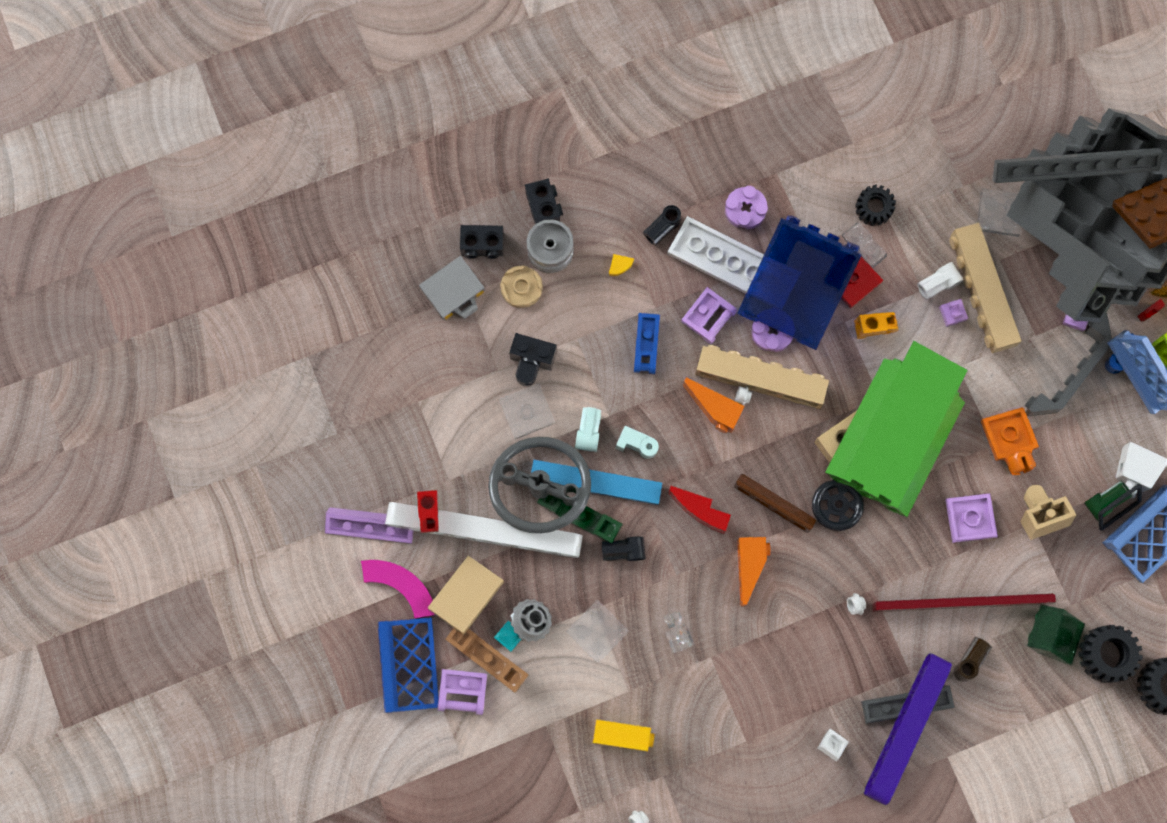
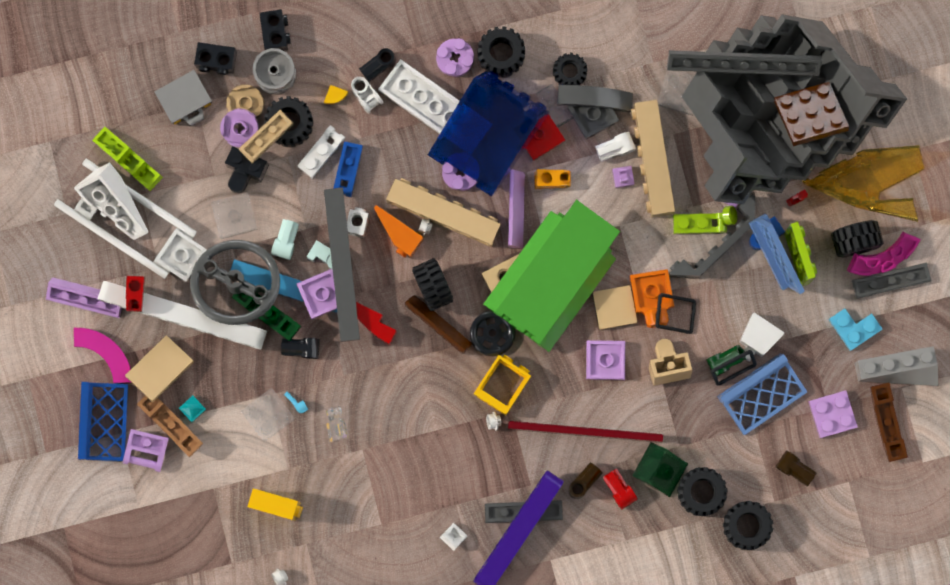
camera: 10 degrees right, 5 degrees up
light grey piece [511,599,552,642] -> none
lavender plate [681,287,737,344] -> none
orange slope [737,537,771,607] -> none
none -> white plate [54,158,207,282]
none -> white wedge [74,162,148,240]
none -> lime slope [92,127,163,191]
none -> lavender plate [220,108,259,147]
none -> tan tile [239,110,294,164]
none -> black tyre [264,96,314,147]
none -> medium azure hand [284,392,308,414]
none -> white plate [297,125,346,179]
none -> lavender plate [297,269,337,320]
none -> dark grey tile [324,187,360,342]
none -> white brick [347,207,370,238]
none -> white piece [351,77,384,114]
none -> black tyre [412,258,453,311]
none -> yellow window [474,355,531,416]
none -> black tyre [478,26,525,78]
none -> lavender slope [508,169,525,248]
none -> dark grey slope [557,85,633,112]
none -> dark grey plate [567,105,619,140]
none -> tan tile [592,285,637,330]
none -> red piece [603,468,638,510]
none -> black piece [655,293,696,334]
none -> lime plate [673,213,727,234]
none -> lime tile [722,206,737,225]

